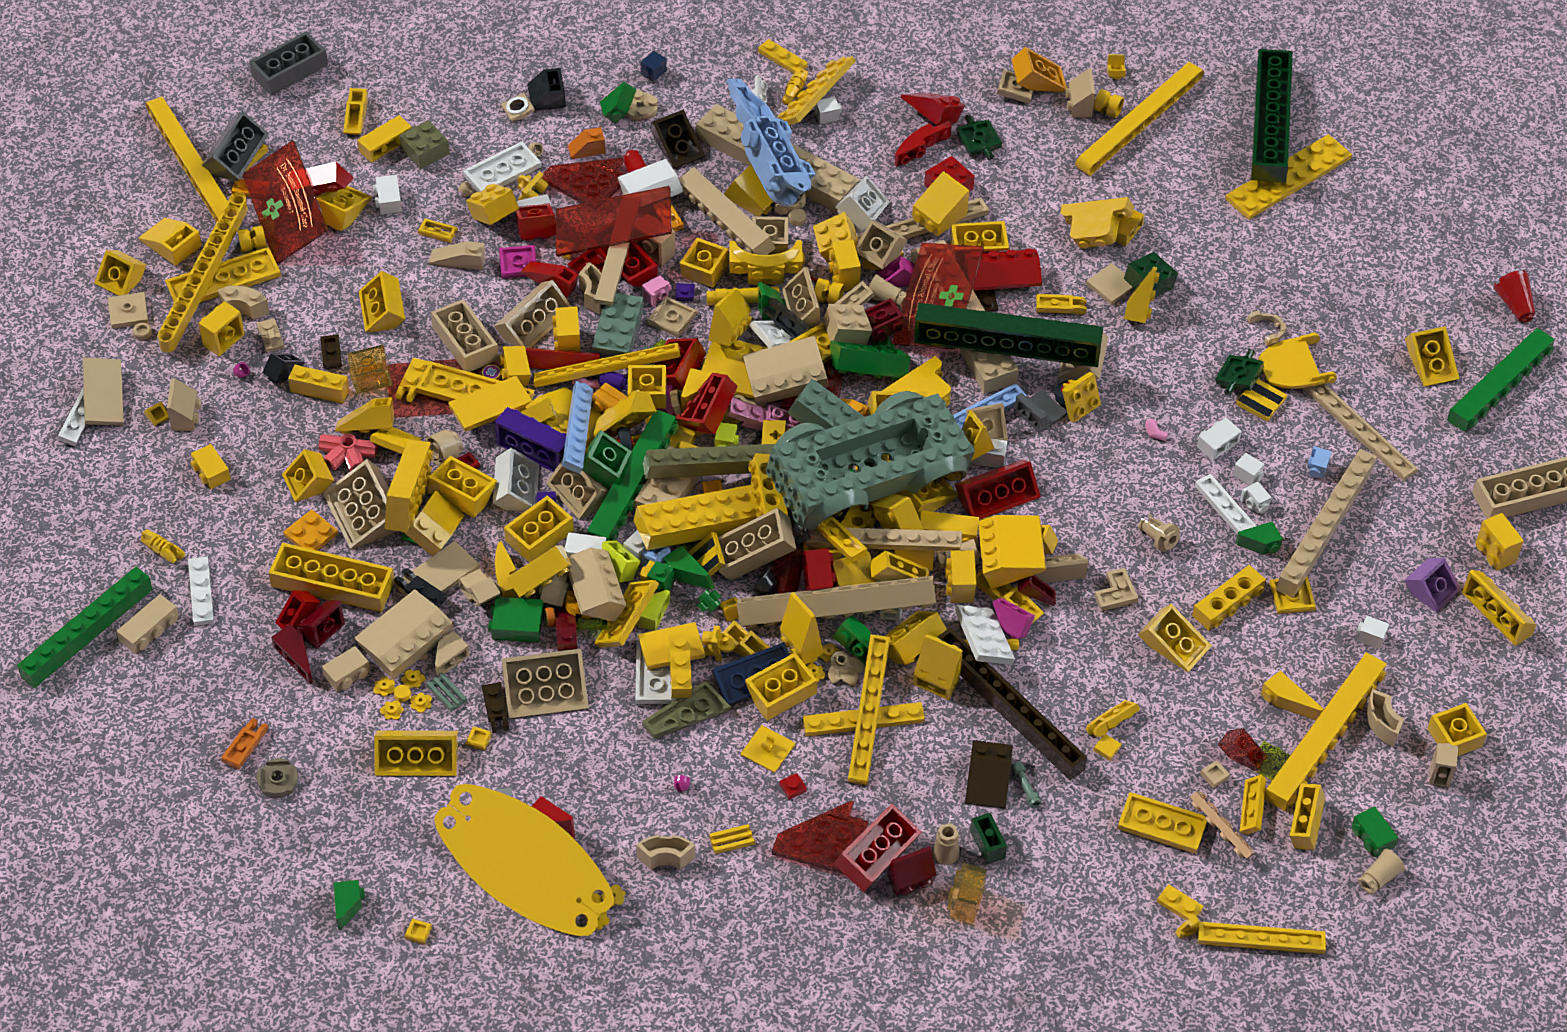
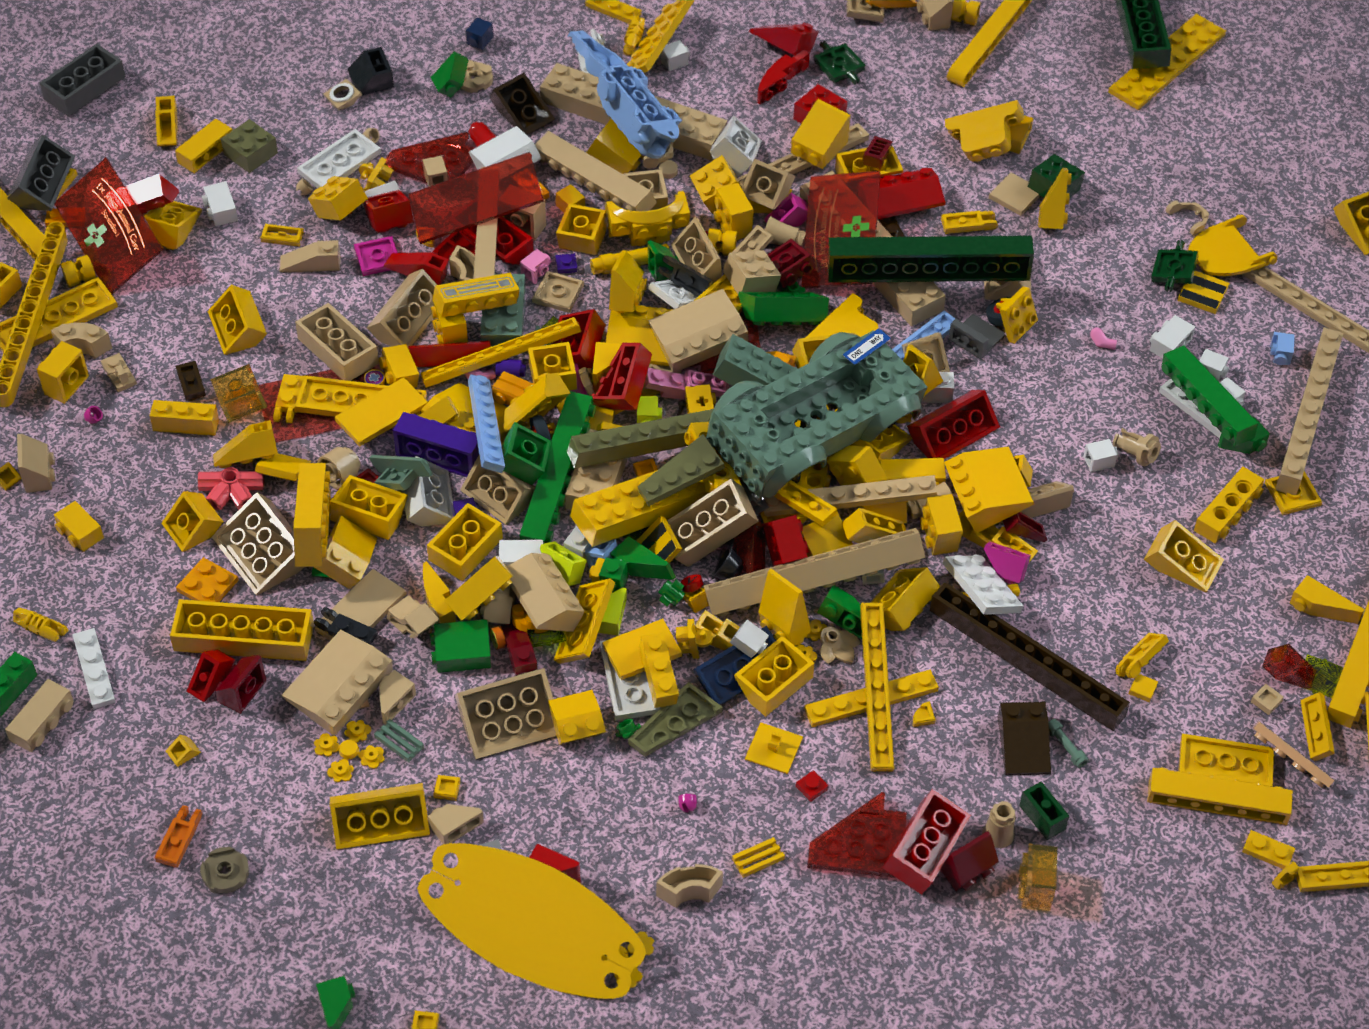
camera: 10 degrees left, 0 degrees up
black slope [262,353,305,383] -> none
dark red slope [271,624,313,684] -> none
tan brick [322,646,370,692] -> none
dark brown hinge [481,682,509,733] -> none
orange slope [568,127,605,159] -> none
yellow slope [913,634,963,701] -> none
tan plate [1094,568,1138,611] -> none
none -> yellow slope [165,734,201,767]
none -> sand green bracket [369,455,433,490]
none -> tan brick [423,156,448,189]
none -> tan slope [428,804,484,844]
none -> yellow brick [432,273,520,317]
none -> yellow slope [548,690,606,745]
none -> yellow brick [555,184,586,213]
none -> green plate [615,719,641,739]
none -> olive wing [638,434,725,506]
none -> red tile [681,574,704,592]
none -> white brick [730,620,769,658]
none -> sticker [843,328,891,365]
none -> dark red slope [862,136,893,170]
none -> yellow tile [912,701,936,727]
none -> white brick [1083,439,1118,472]
none -> yellow brick [1147,768,1293,825]
none -> green brick [1161,345,1258,447]

